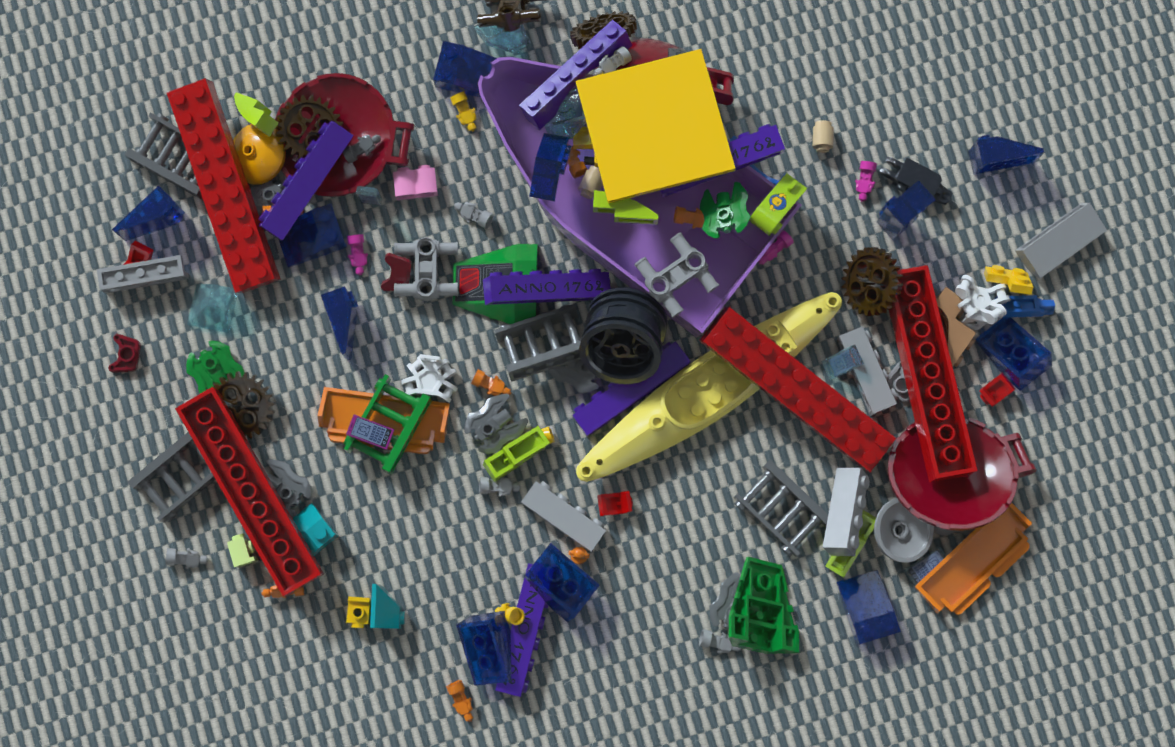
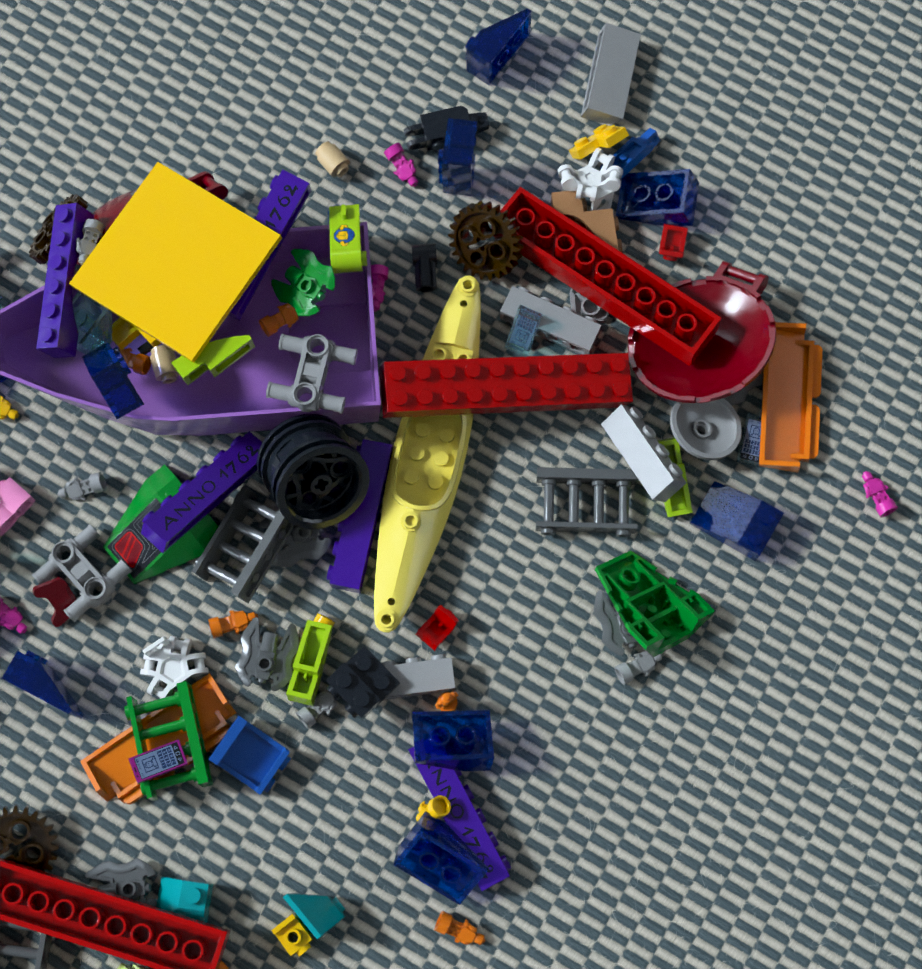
camera: 40 degrees left, 5 degrees down
none -> blue panel [208,715,291,795]
none -> black plate [326,645,400,719]
none -> black piece [412,243,437,293]
none -> dark pink piece [862,471,898,518]

